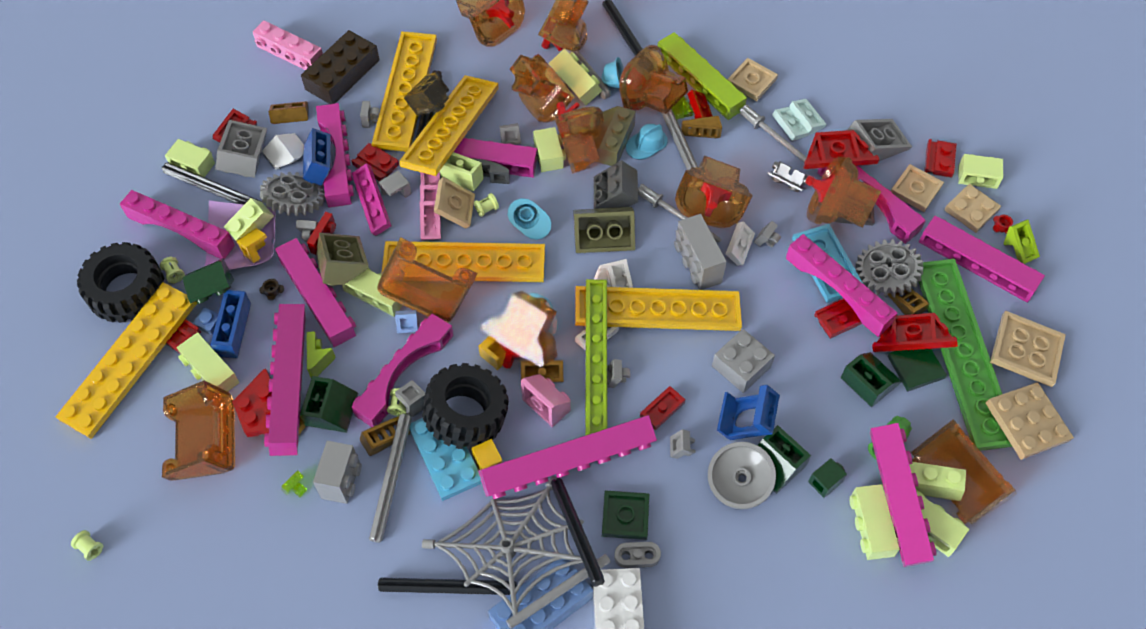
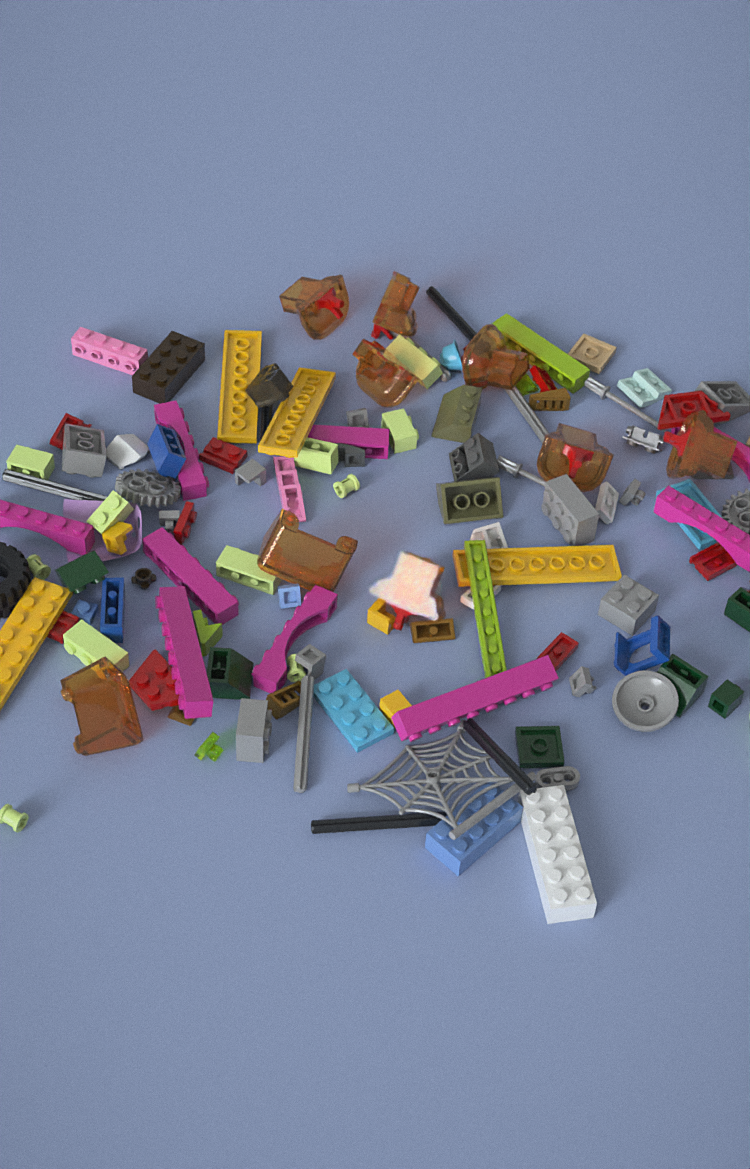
camera: 10 degrees left, 10 degrees down
pearl gold slope [268,101,308,124] -> none
olive slope [316,233,368,286] -> none
dark pink plate [352,163,391,236] -> none
light grey tile [360,101,379,128] -> none
yellow plate [381,241,545,282] -> none
black tyre [422,363,509,449] -> none
tan plate [433,177,475,229] -> none
medium azure piece [507,198,551,240] -> none
bright pink slope [521,374,571,427] -> none
clear orange piece [554,102,604,174] -> none
light grey tile [607,359,630,388] -> none
medium azure piece [626,124,668,160] -> none

